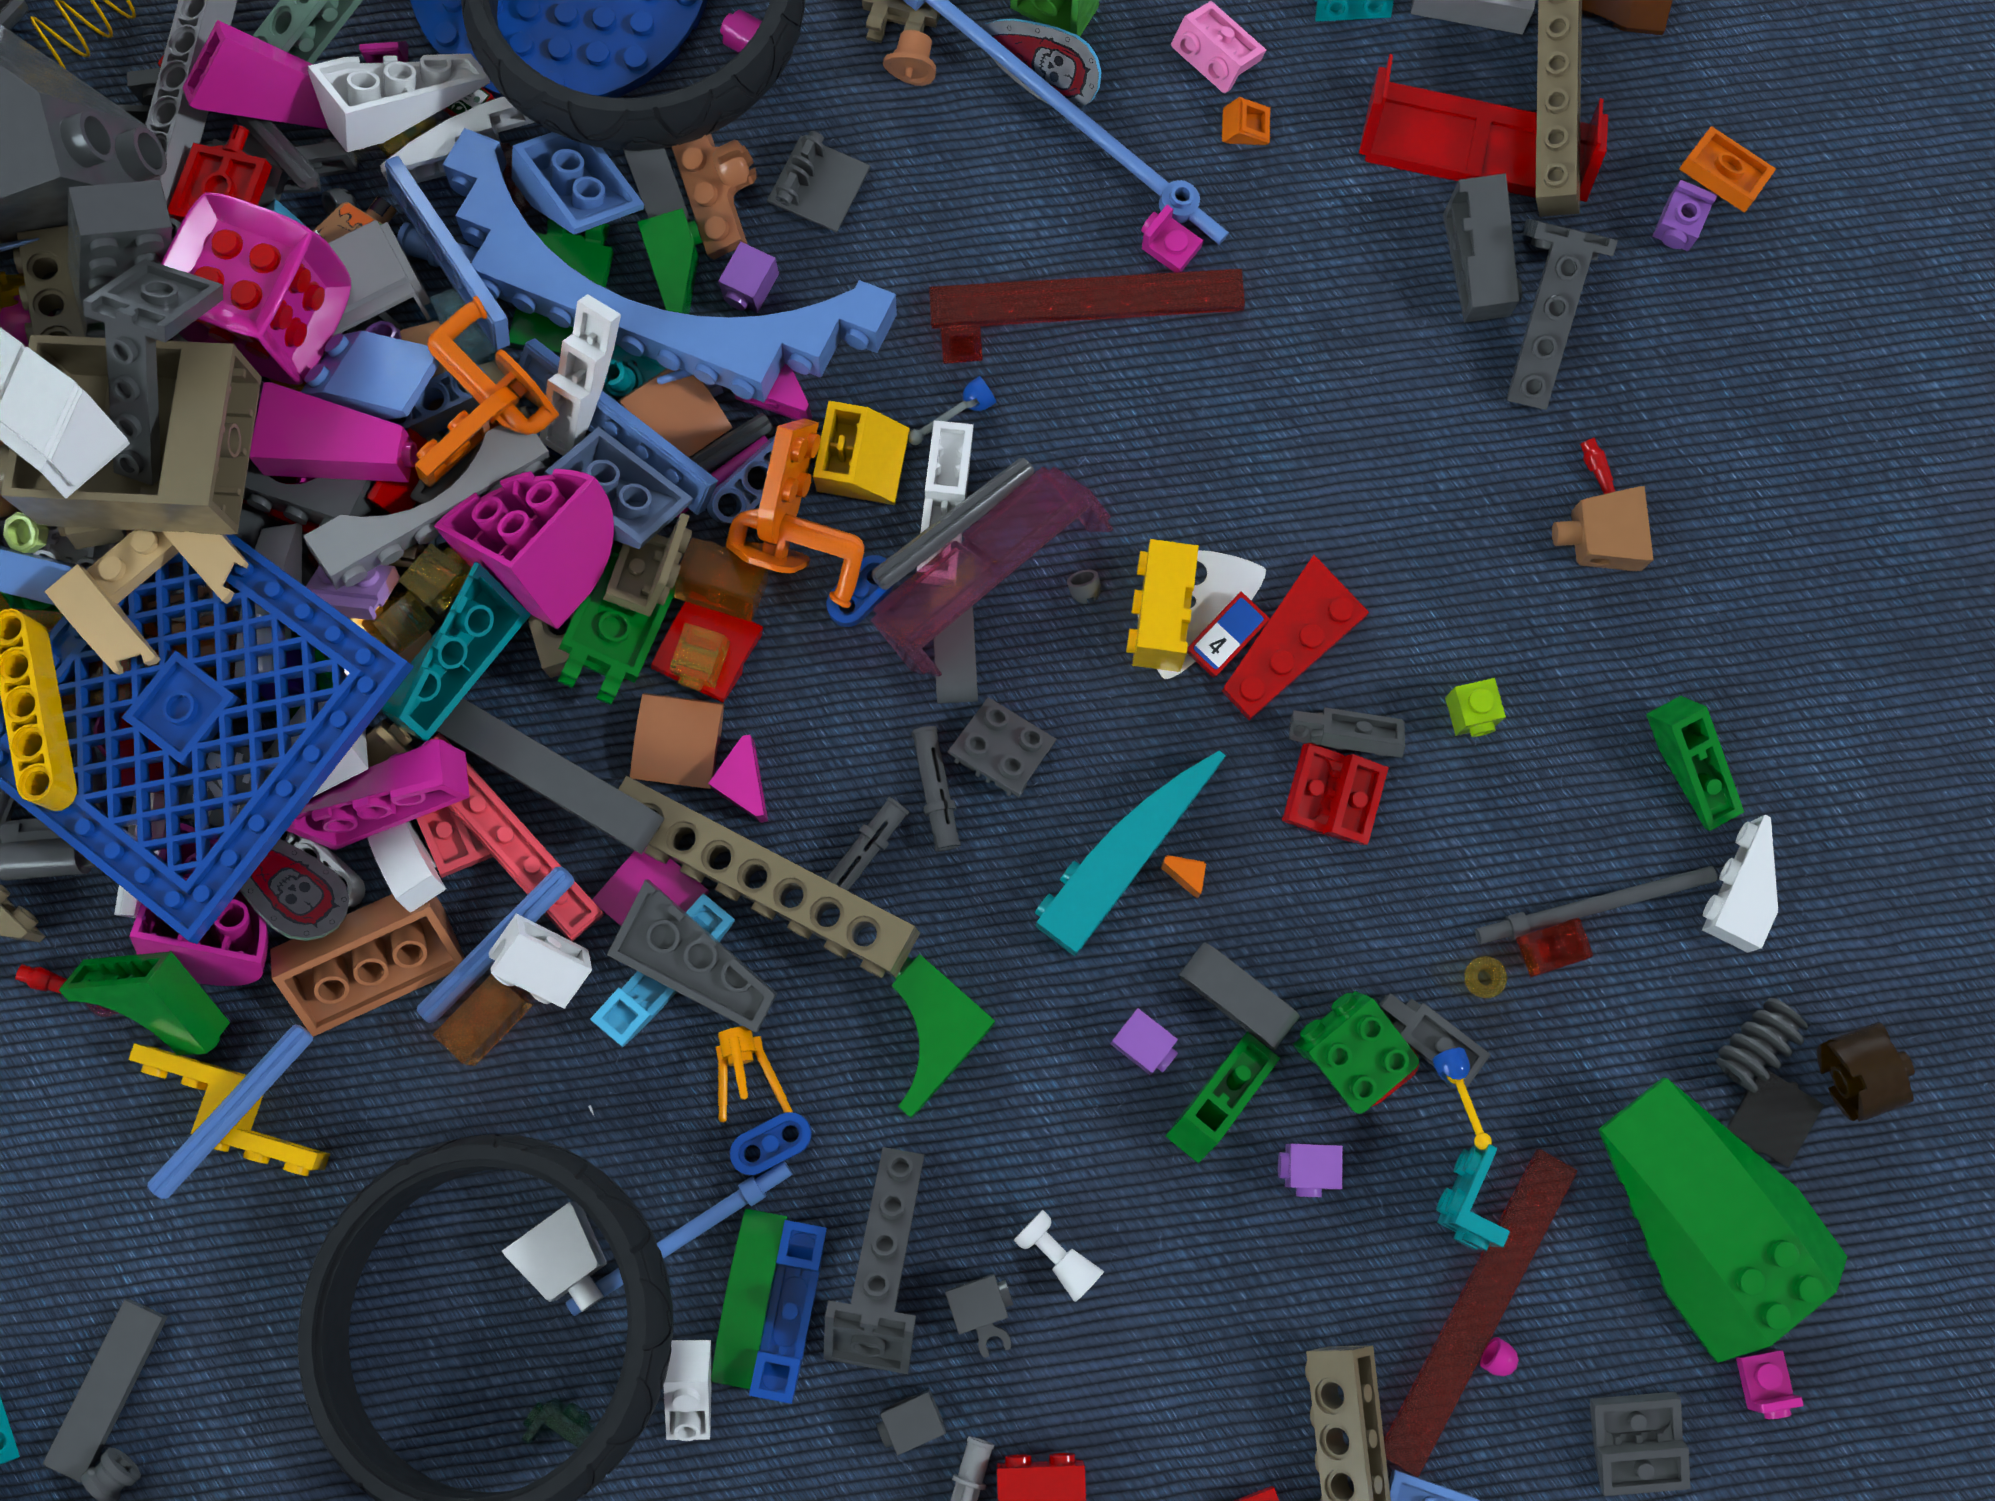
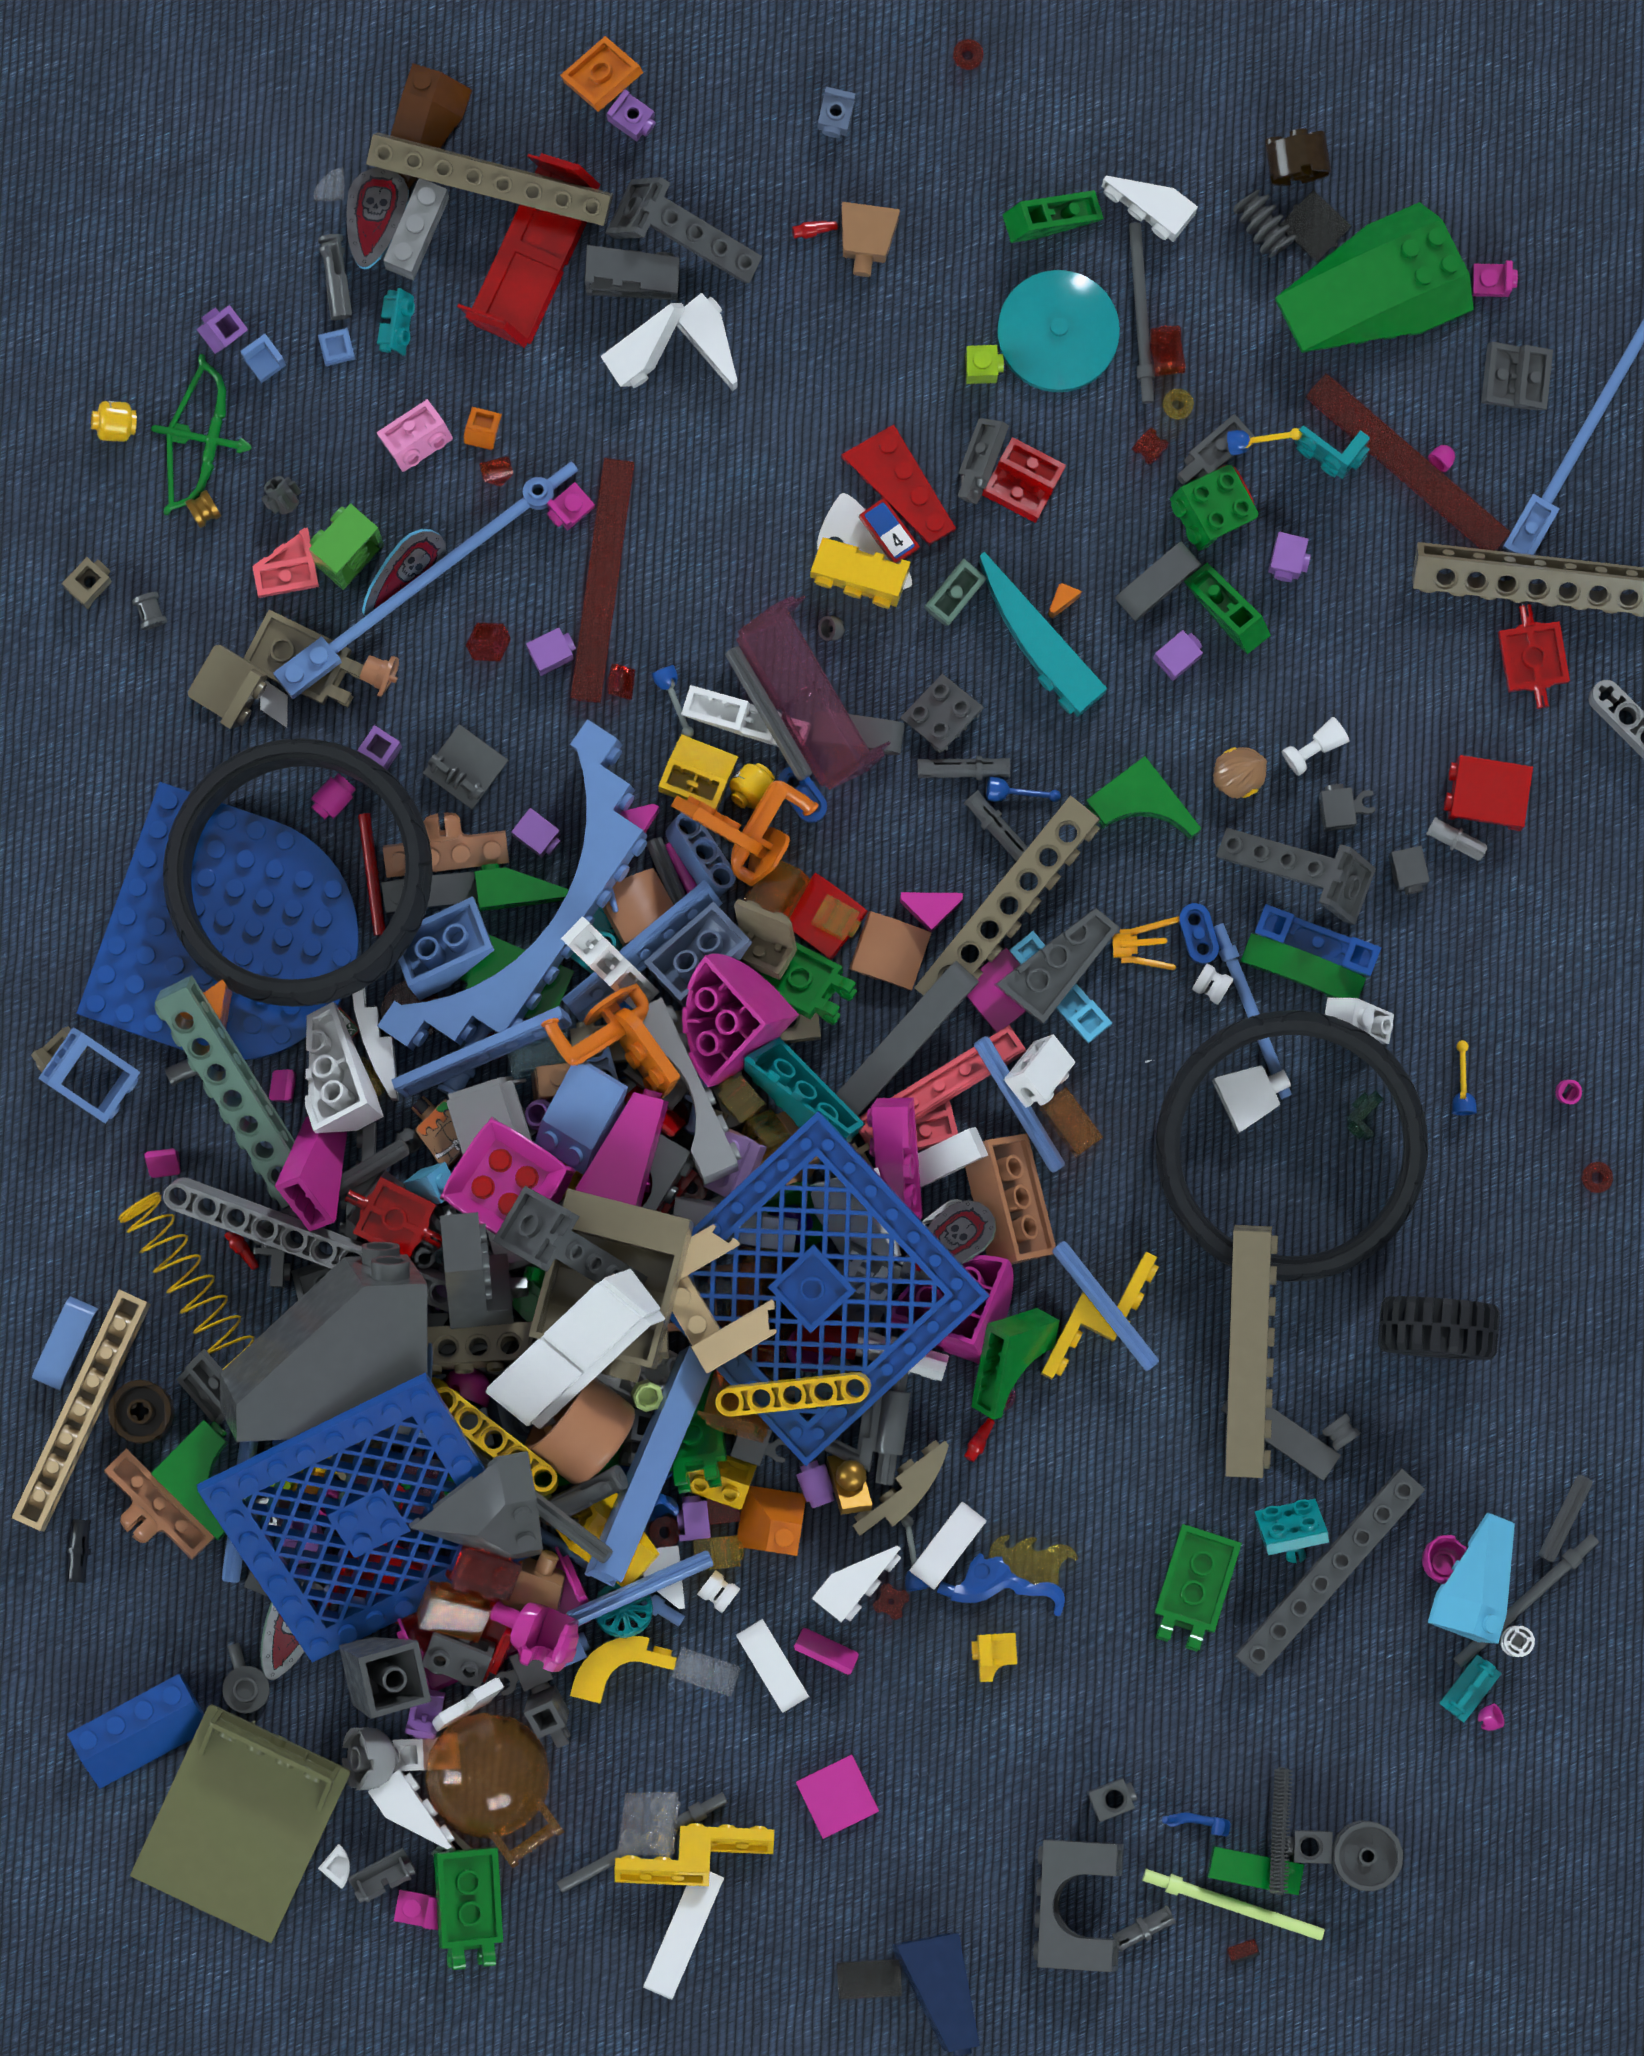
camera: 85 degrees left, 5 degrees up
none -> medium lavender brick [357,725,402,770]
none -> clear red slope [466,623,511,662]
none -> clear red slope [479,456,514,487]
none -> medium lavender brick [526,628,576,676]
none -> white slope [601,303,685,388]
none -> white slope [676,293,737,391]
none -> yellow head [729,763,775,809]
none -> sand blue brick [817,87,856,138]
none -> sand green brick [924,559,987,626]
none -> clear red plate [953,39,983,70]
none -> blue hinge [986,776,1061,802]
none -> teal dish [997,270,1120,392]
none -> clear red wheel [1131,427,1170,466]
none -> white wheel [1191,963,1234,1005]
none -> medium nougat hair [1213,747,1267,799]
none -> dark tan brick [1225,1225,1278,1478]

